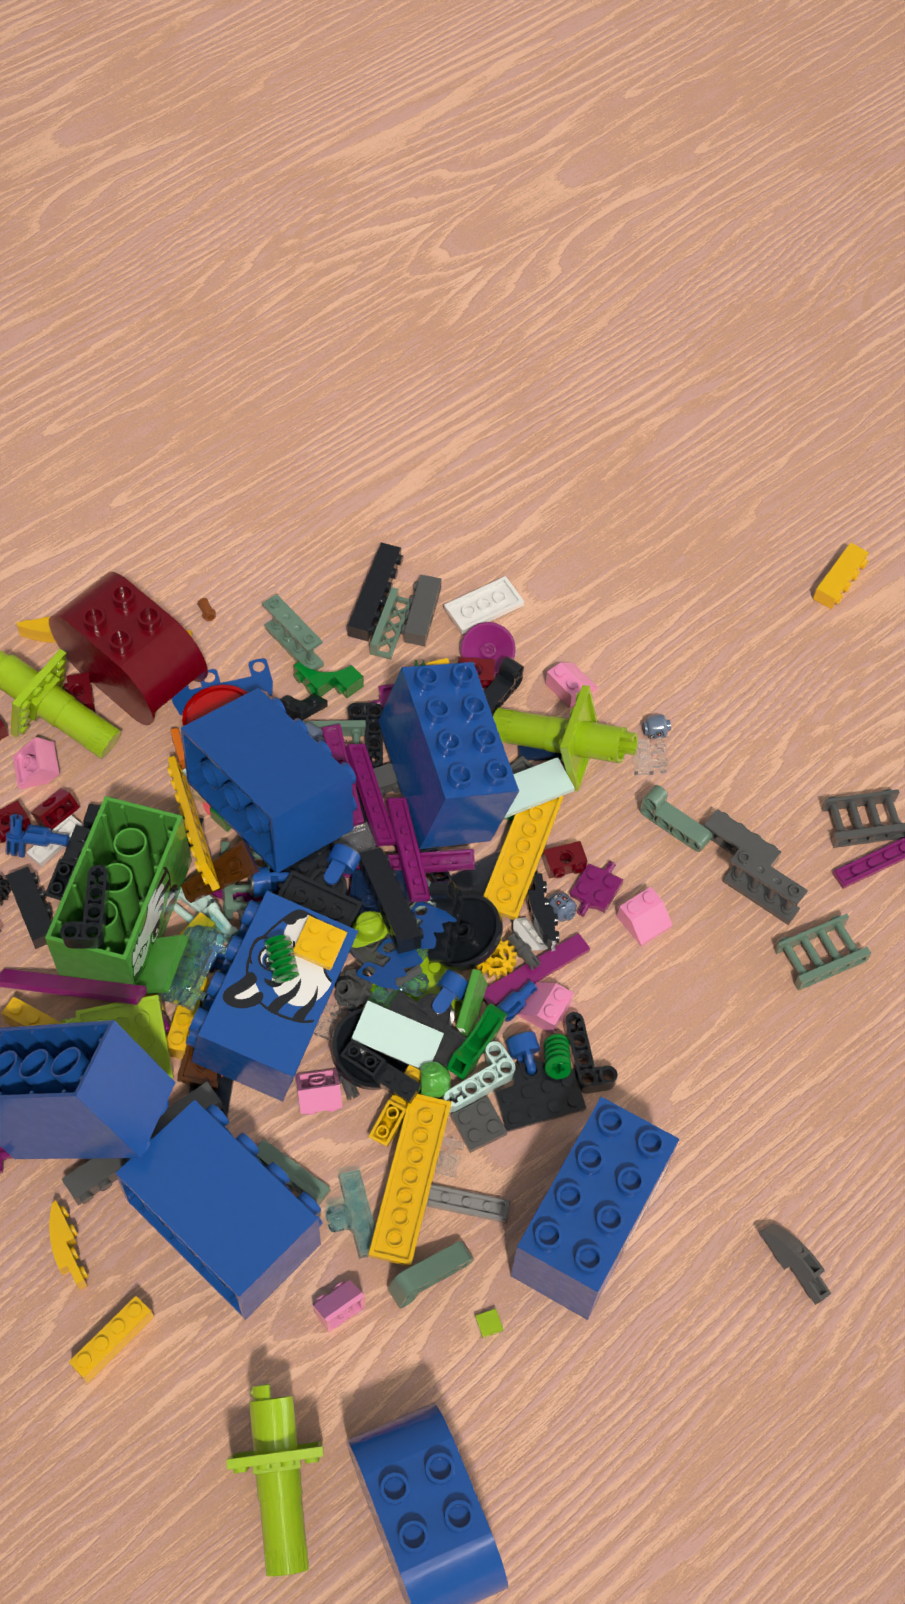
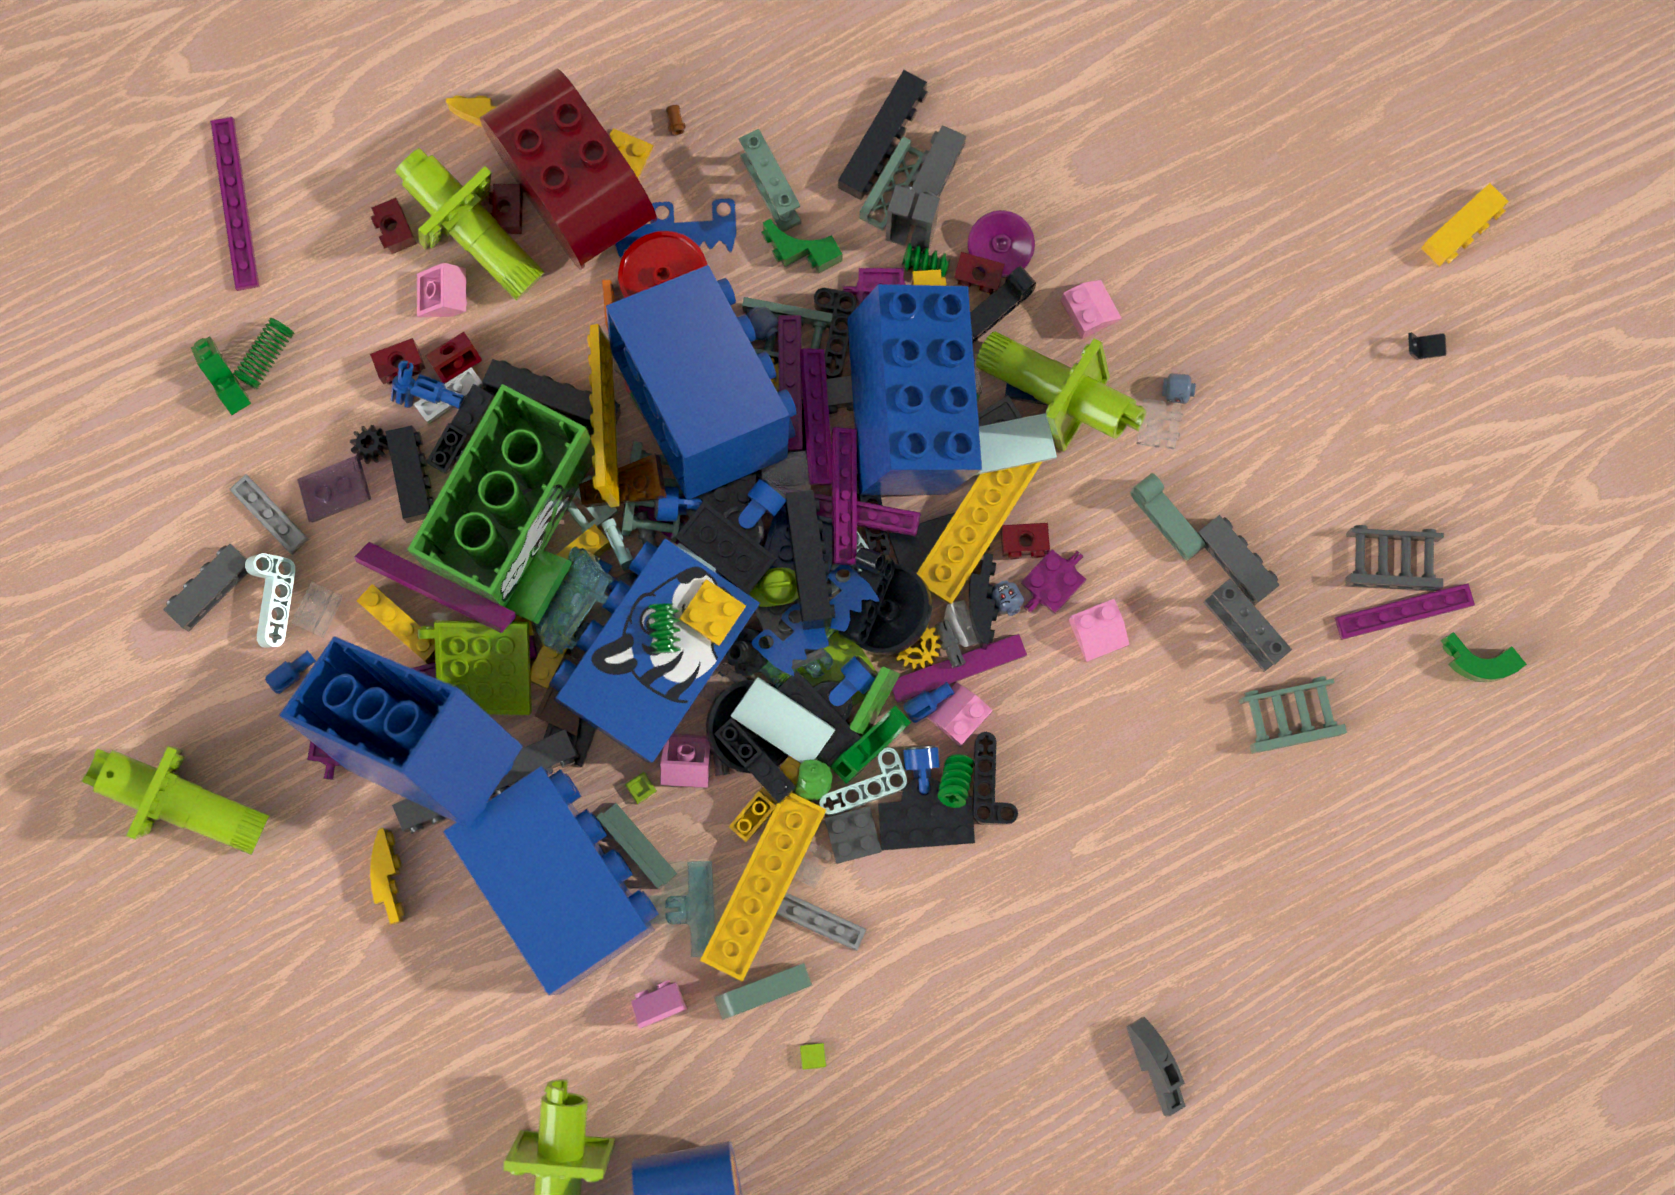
camera: 15 degrees right, 20 degrees up
black beam [60,865,110,949] -> none
yellow brick [69,1296,154,1384] -> none
black plate [280,694,328,721] -> none
white plate [444,576,524,635] -> none
blue brick [511,1097,679,1320] -> none
none -> lime tile [624,772,657,804]
none -> dark grey piece [885,185,940,252]
none -> black bracket [1408,332,1447,360]

